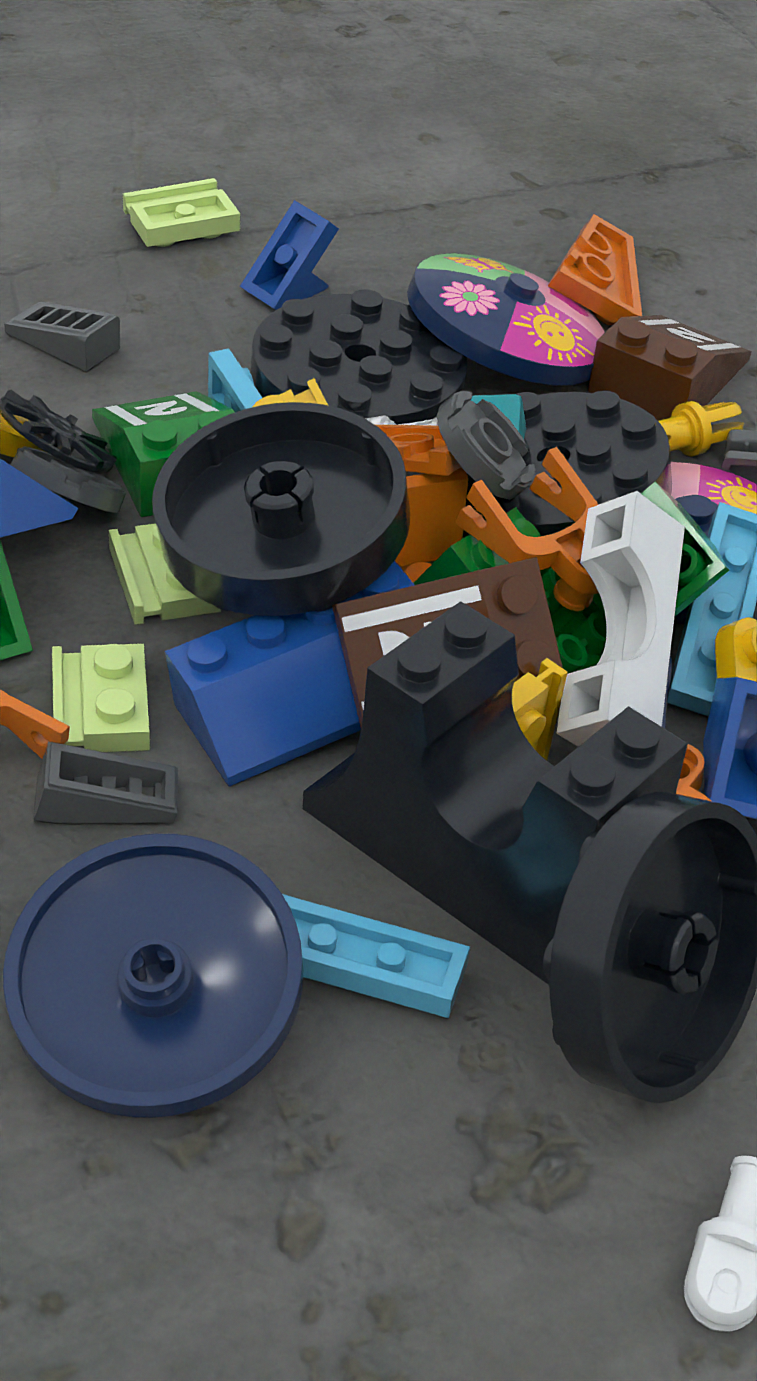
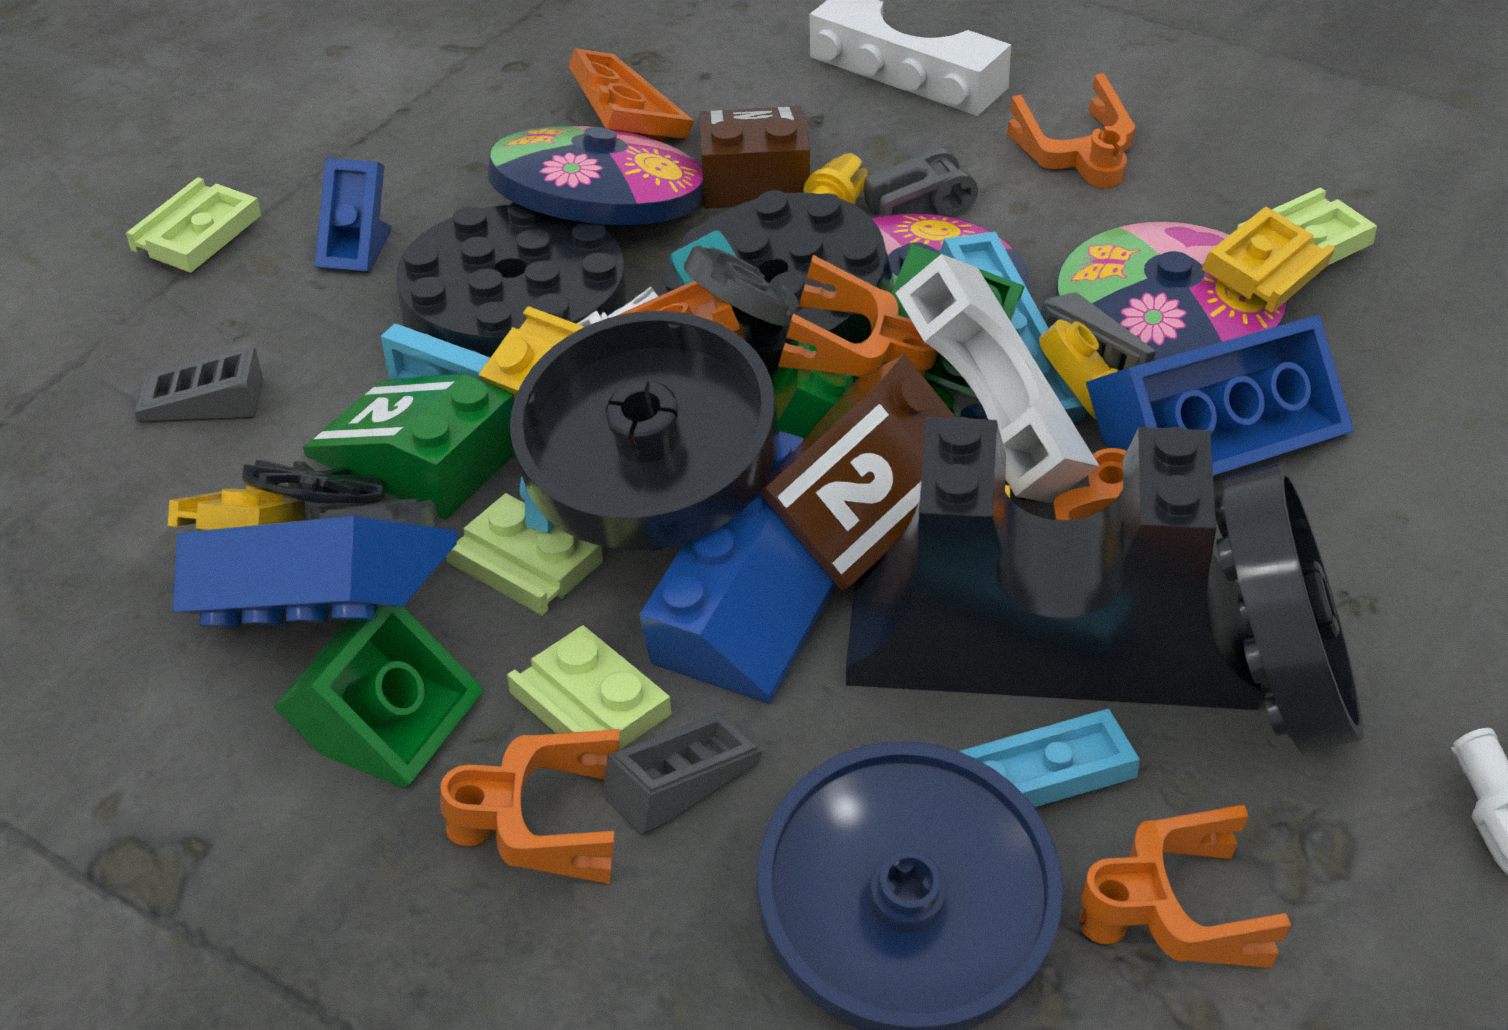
camera: 30 degrees left, 0 degrees up
none -> orange piece [1079,804,1291,968]

